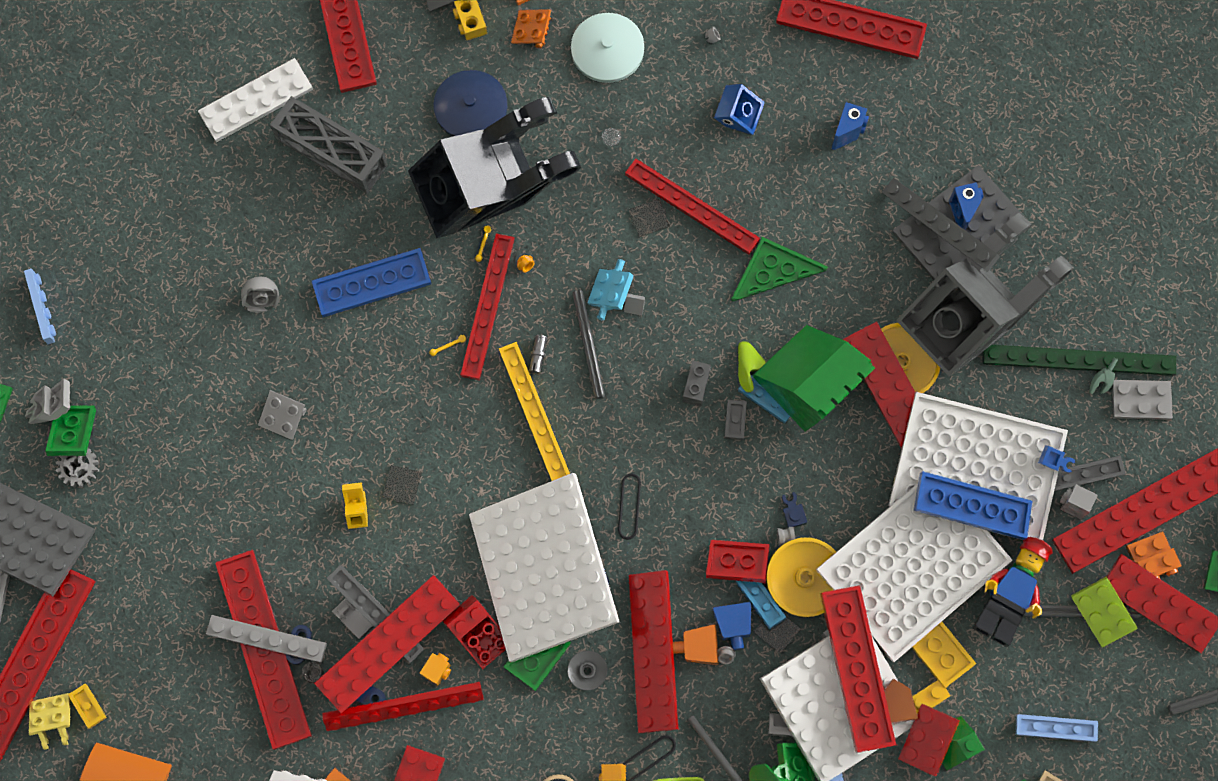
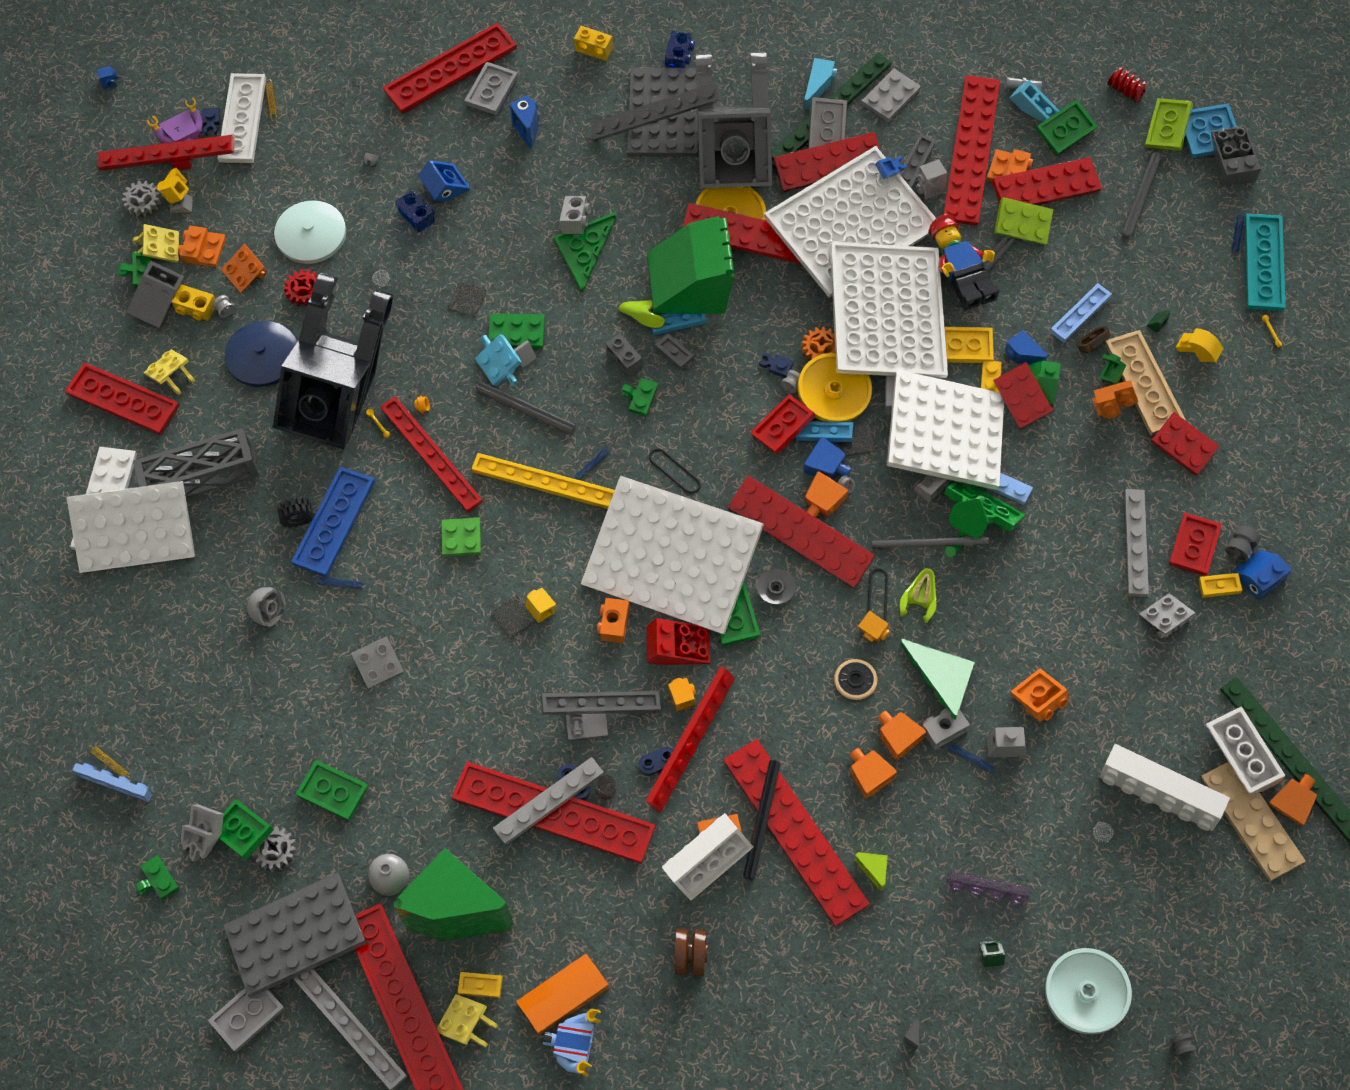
camera: 50 degrees left, 10 degrees down
red plate [314,575,460,713] -> none
yellow brick [342,483,368,529] -> none
yellow hinge [429,335,466,356] -> none
flat silver pin [529,335,547,375] -> none
red plate [625,159,760,255] -> none
red plate [820,585,896,753] -> none
dark orange slope [885,678,918,725] -> none
blue plate [914,471,1032,540] -> none
blue slope [949,182,983,230] -> none
sand green hand [1089,358,1118,394] -> none
none -> white plate [67,481,195,573]
none -> yellow piece [89,745,131,781]
none -> light yellow plate [144,349,196,395]
none -> light grey wheel [212,295,235,318]
none -> black tyre [277,497,314,528]
none -> red gear [283,269,317,307]
none -> green plate [296,760,369,821]
none -> blue piece [312,577,368,589]
none -> light grey cylinder [368,854,410,896]
none -> green windscreen [394,848,514,941]
none -> clear blue brick [395,190,435,233]
none -> bright green plate [442,517,481,557]
none -> light grey plate [464,62,518,115]
none -> green plate [488,314,545,349]
none -> yellow brick [525,588,556,623]
none -> light grey brick [560,196,591,234]
none -> blue piece [573,446,611,480]
none -> yellow brick [574,26,613,61]
none -> orange brick [597,598,630,643]
none -> green plate [621,378,658,417]
none -> clear blue brick [665,30,695,68]
none -> red plate [773,132,880,192]
none -> orange gear [802,327,835,359]
none -> medium azure slope [804,58,837,110]
none -> light grey plate [808,97,847,148]
none -> blue slope [1005,330,1048,364]
none -> dark brown plate [1077,326,1111,353]

